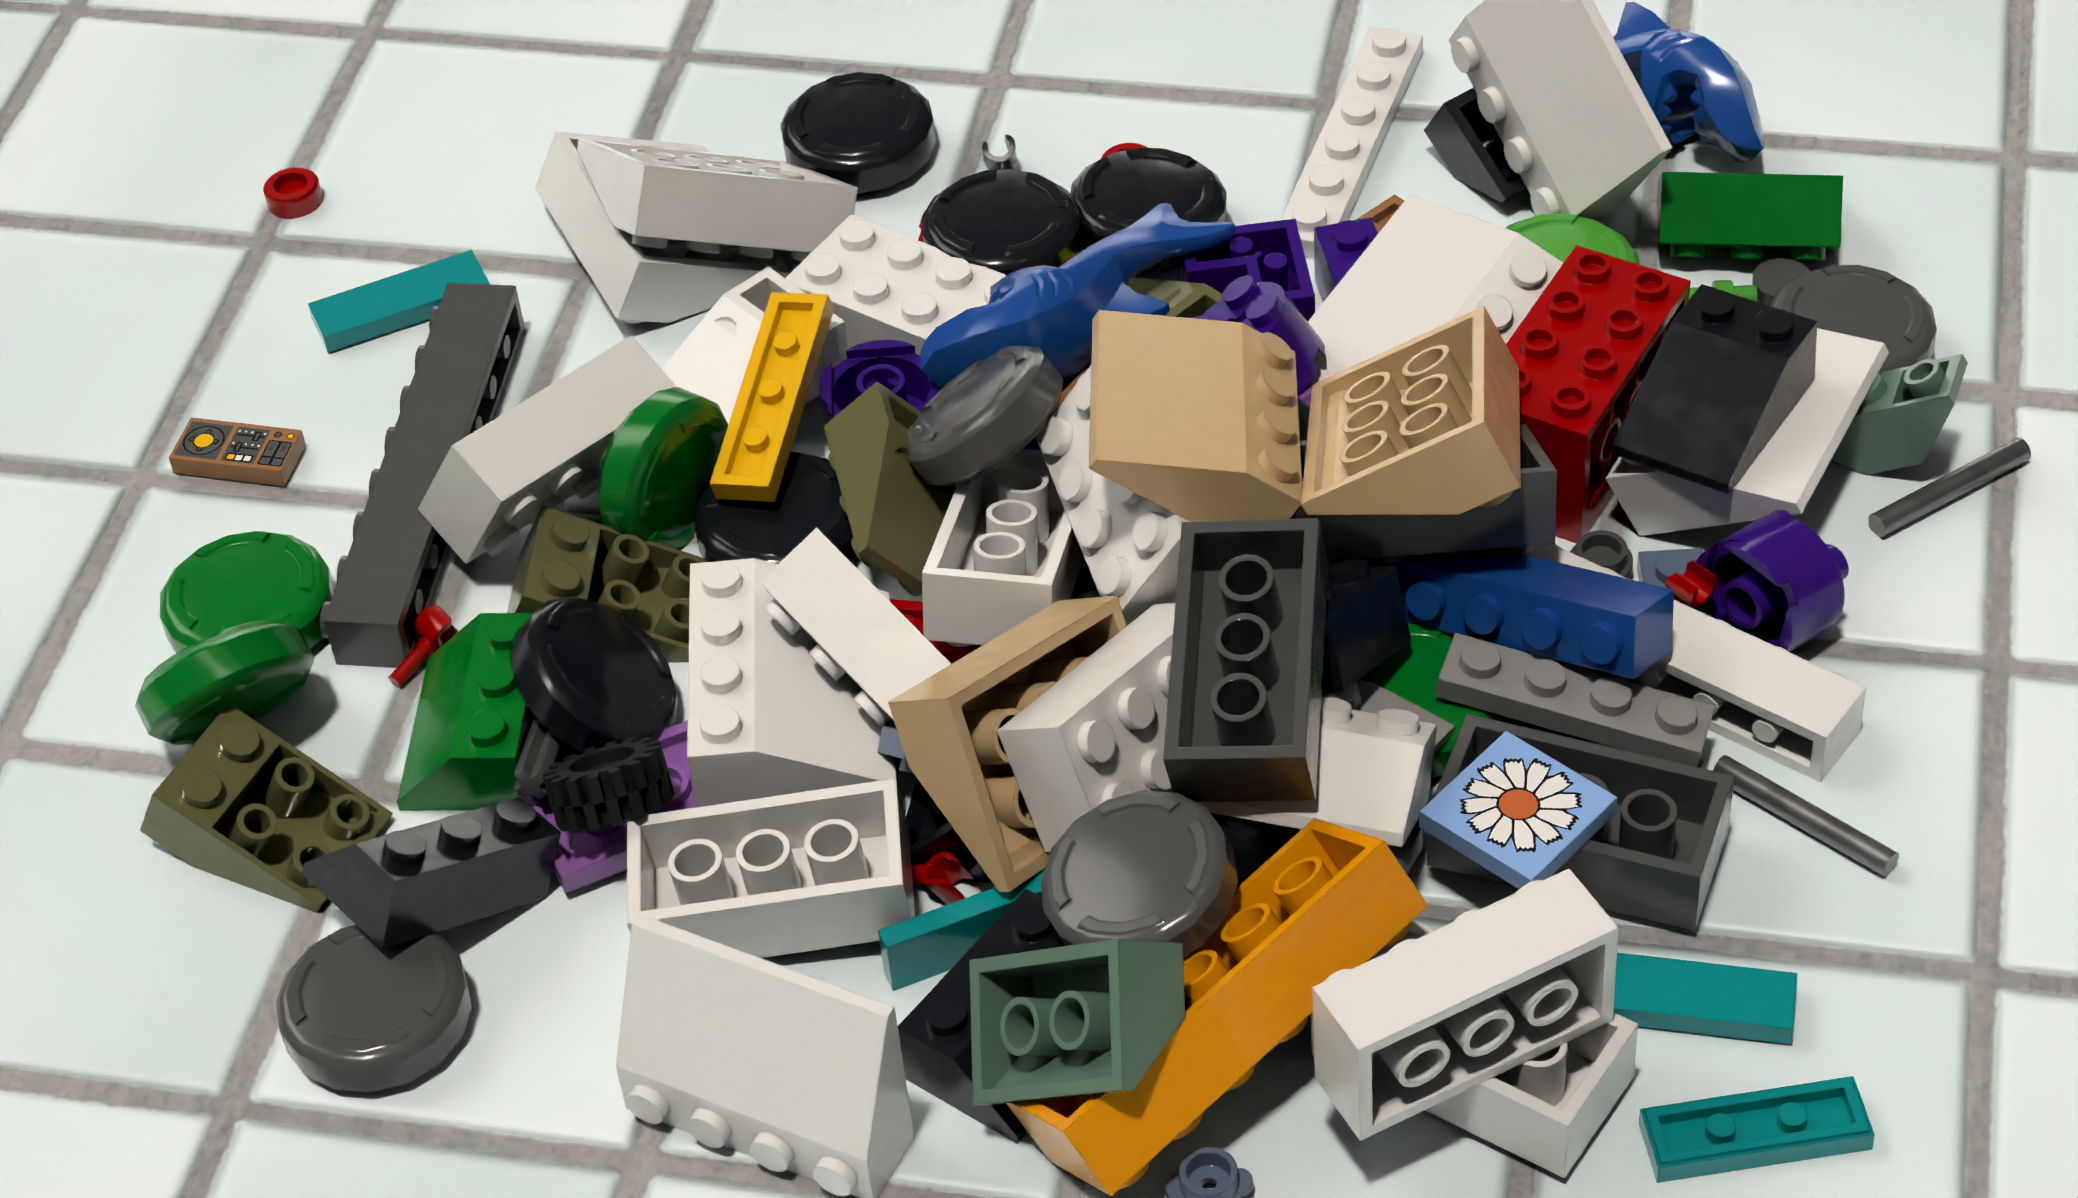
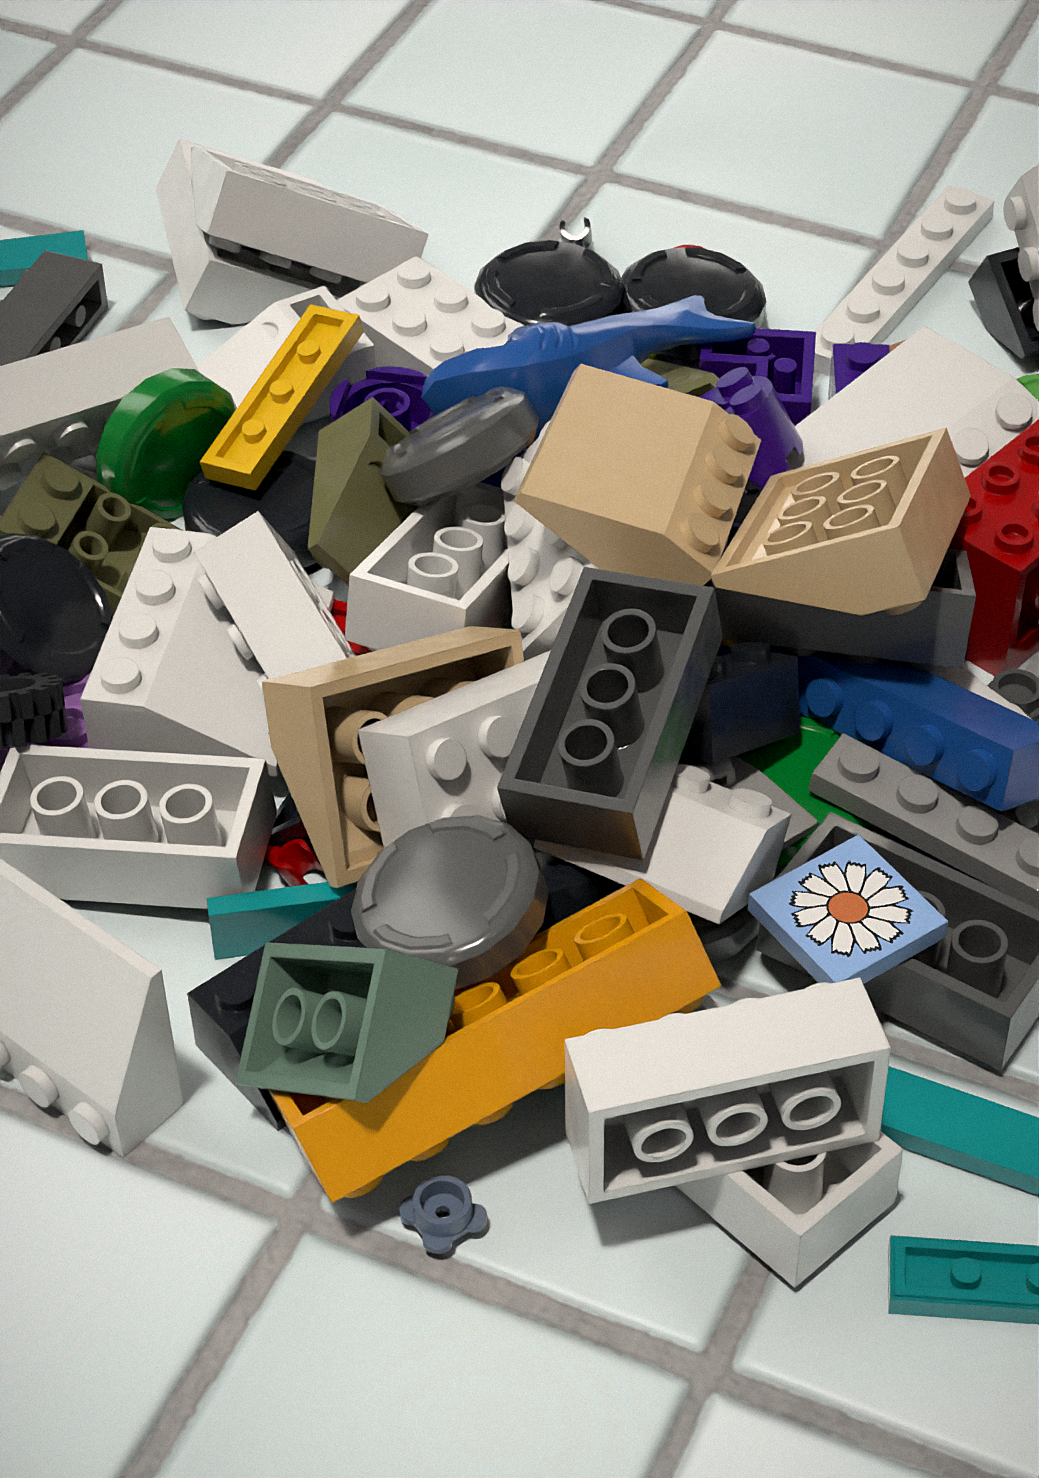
camera: 10 degrees right, 0 degrees up
black piece [780,72,936,195] -> none

